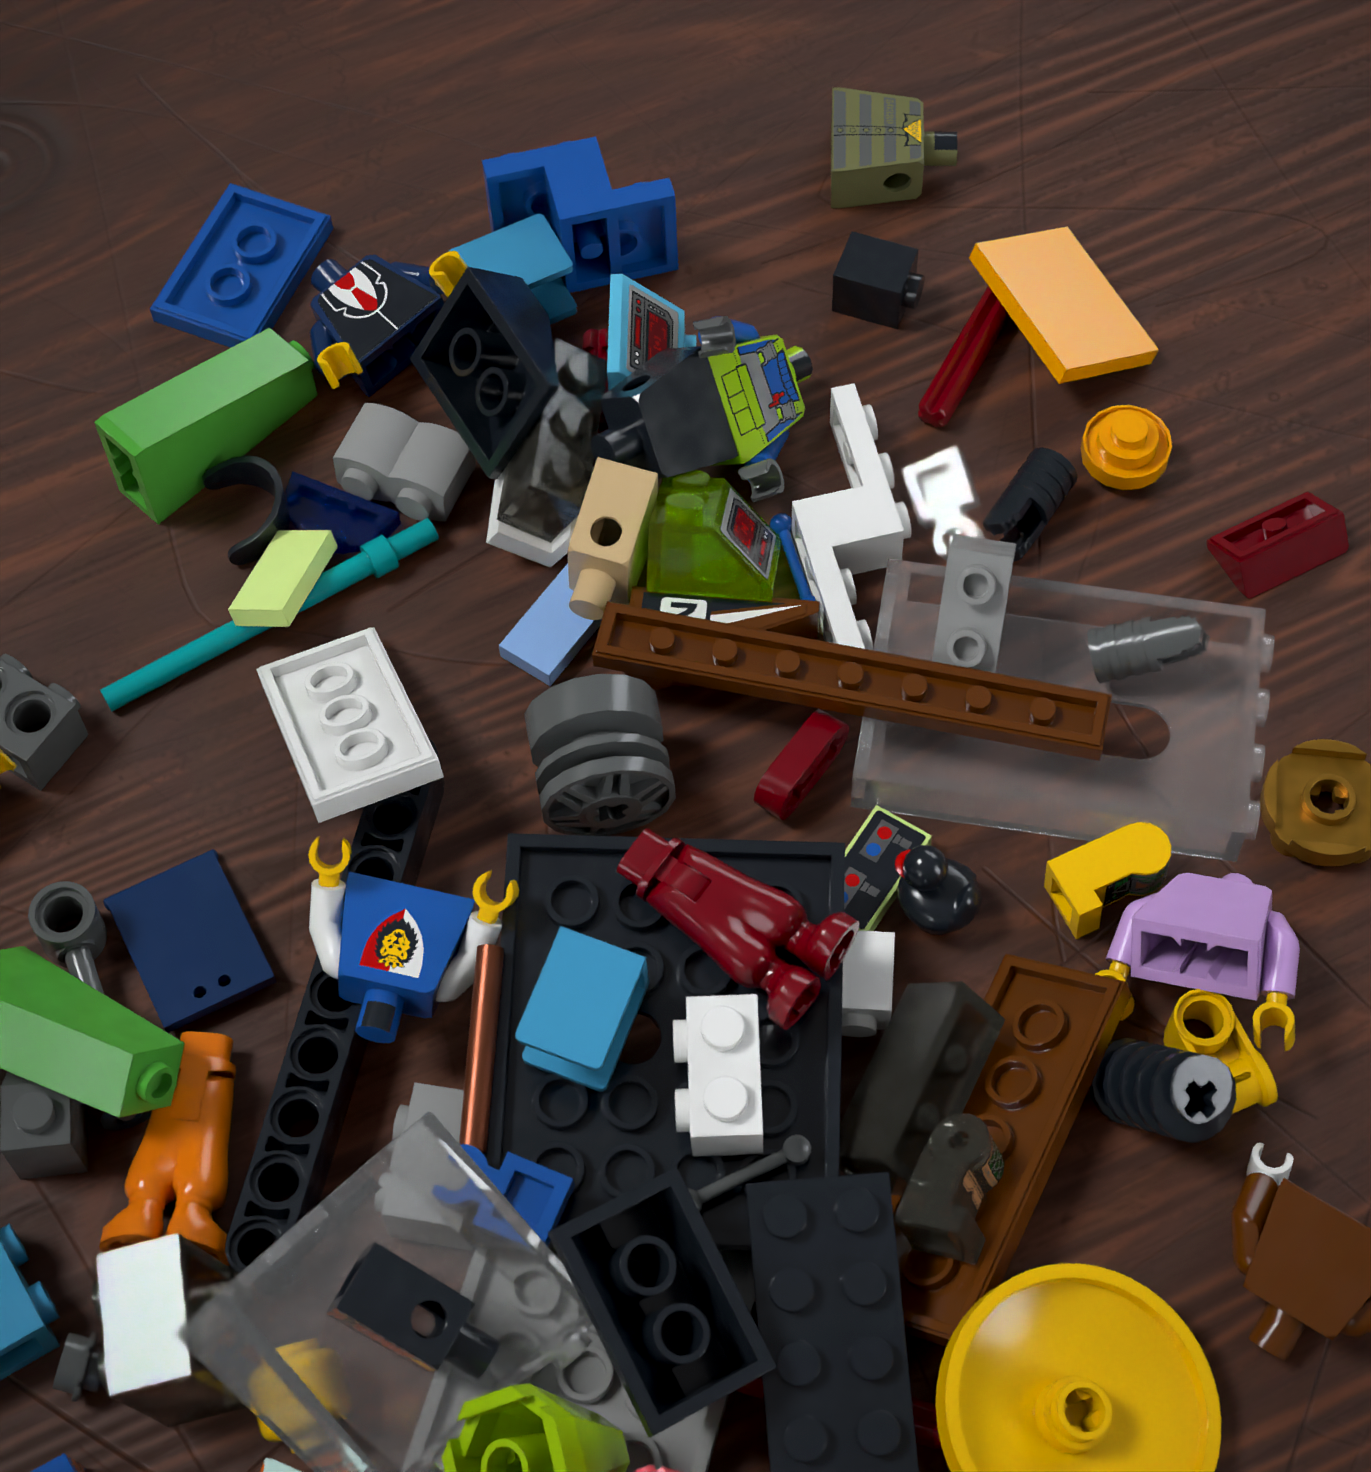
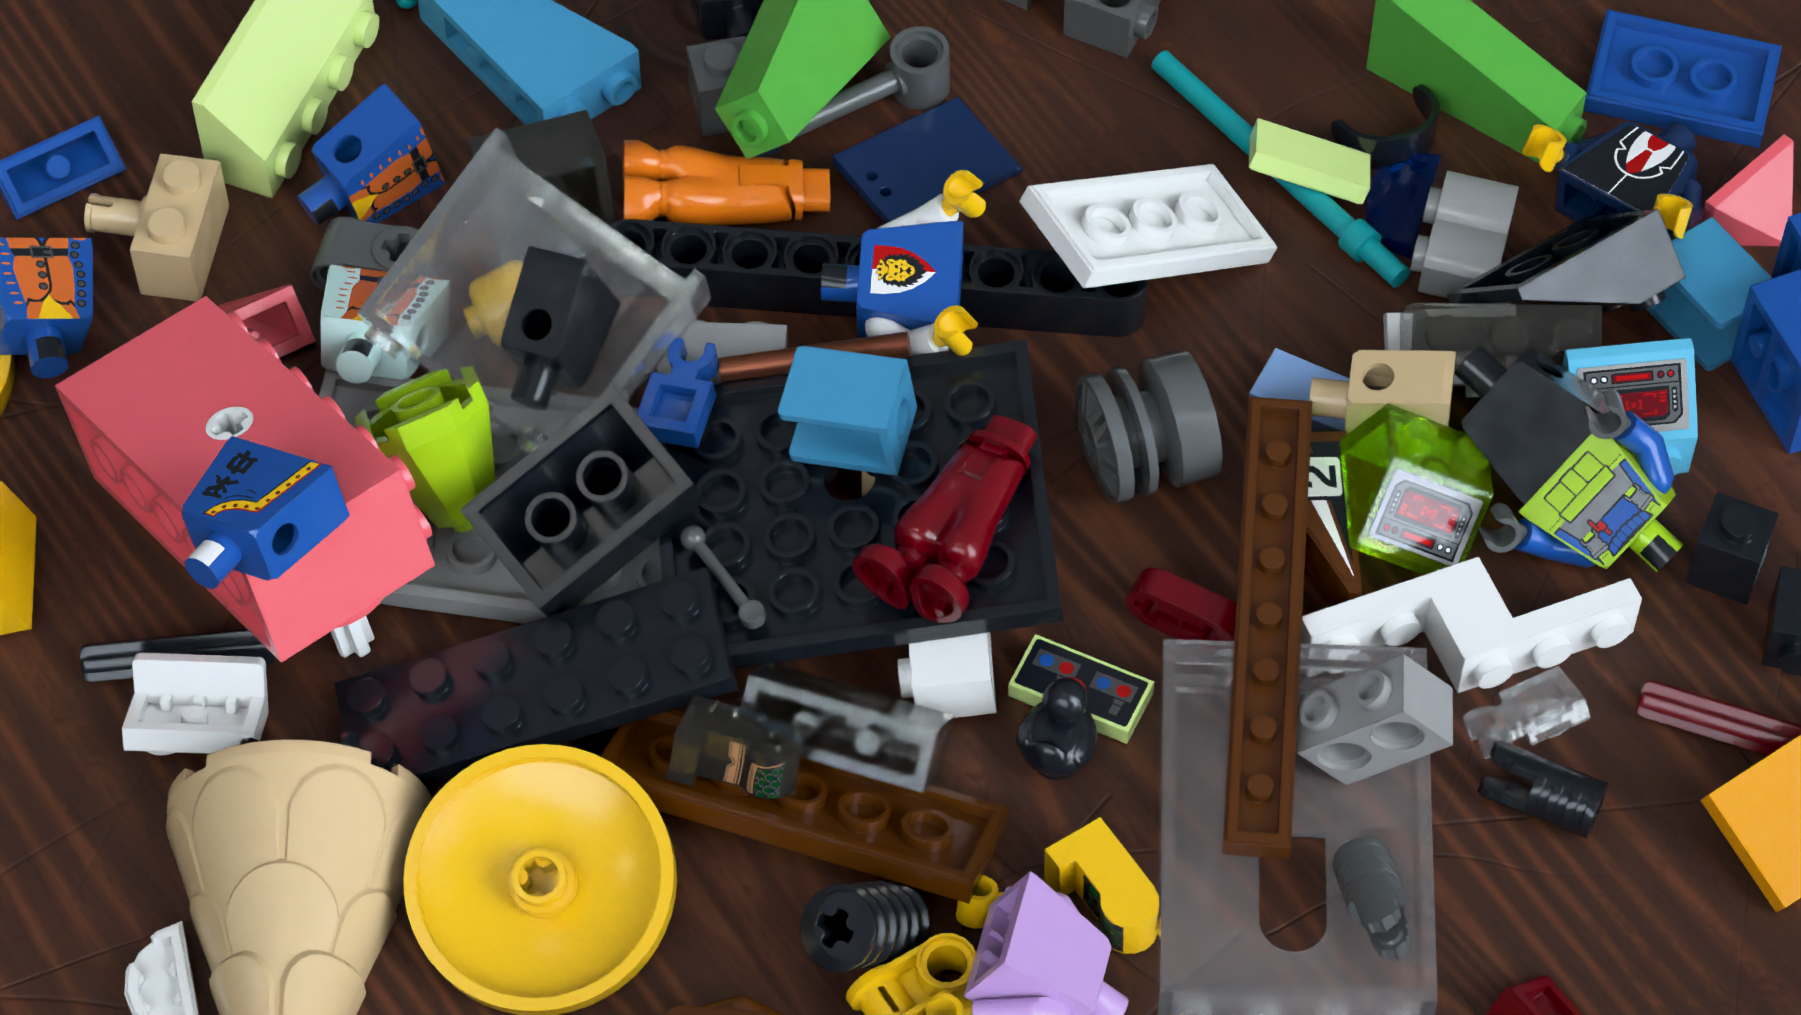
camera: 80 degrees right, 5 degrees down
white brick [673,994,763,1157] -> none
light orange plate [1081,405,1172,490] -> none
none -> black brick [1686,492,1779,605]
none -> coral slope [1703,134,1794,246]

